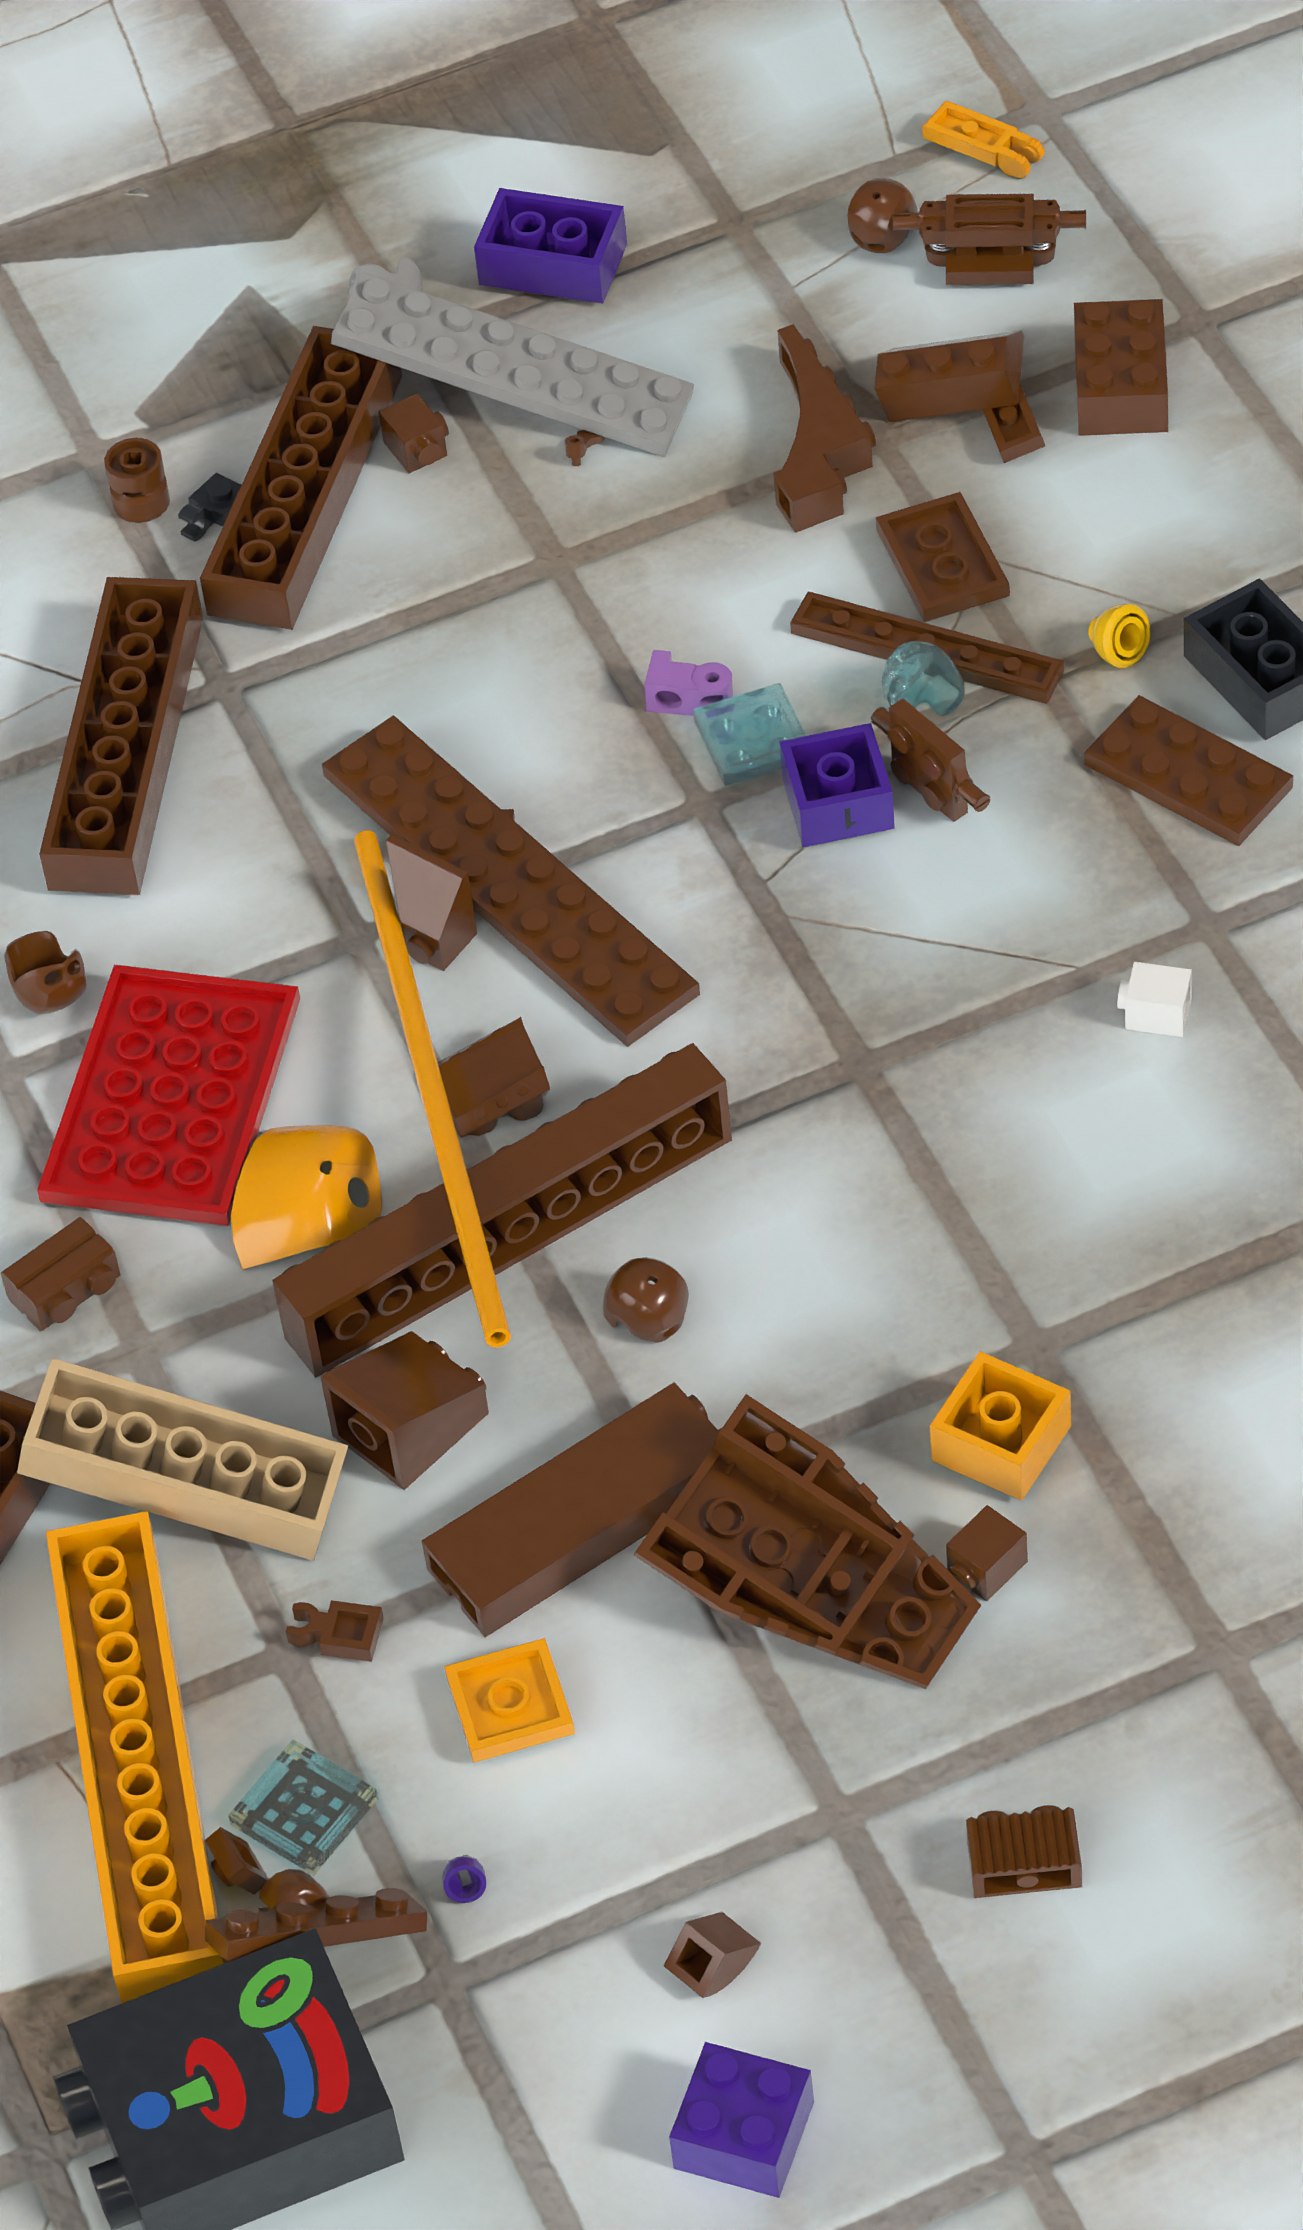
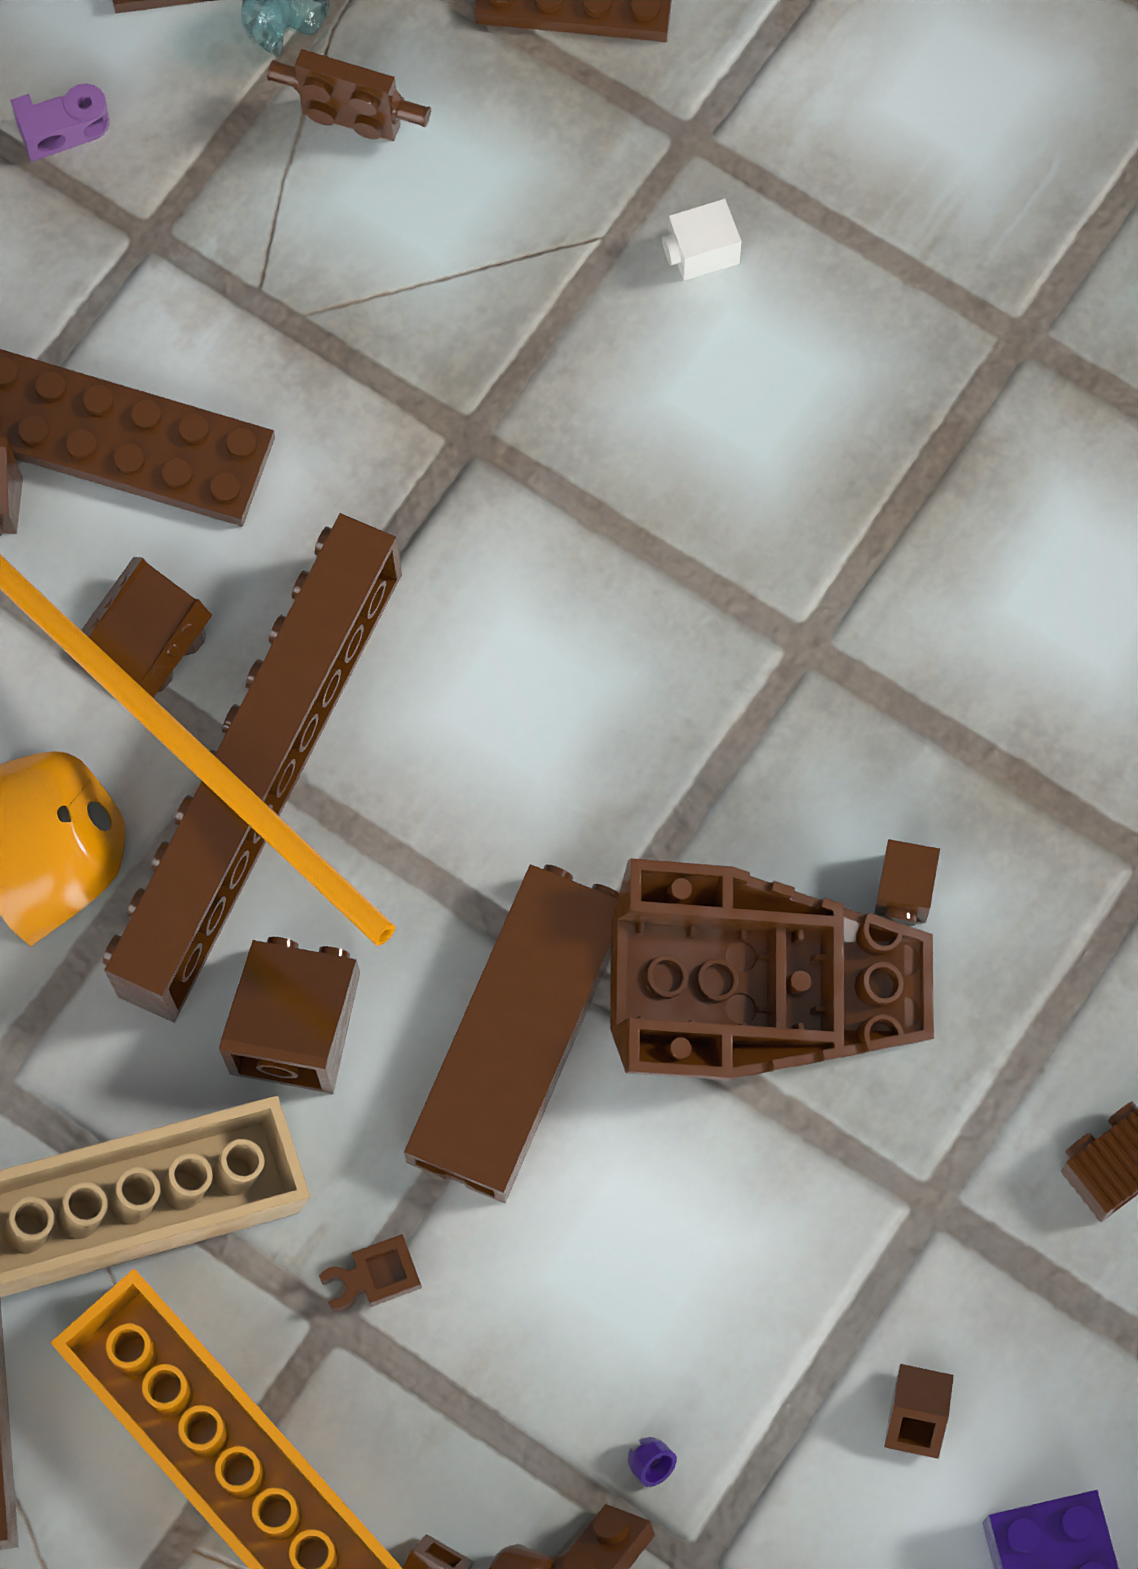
camera: 35 degrees left, 20 degrees up
clear light blue tile [228,1739,379,1876] -> none
light orange plate [444,1638,575,1763] -> none
reddish brown helmet [603,1257,689,1343] -> none
clear light blue plate [693,683,806,786] -> none
dark purple brick [779,723,895,847] -> none
light orange brick [930,1351,1071,1501] -> none

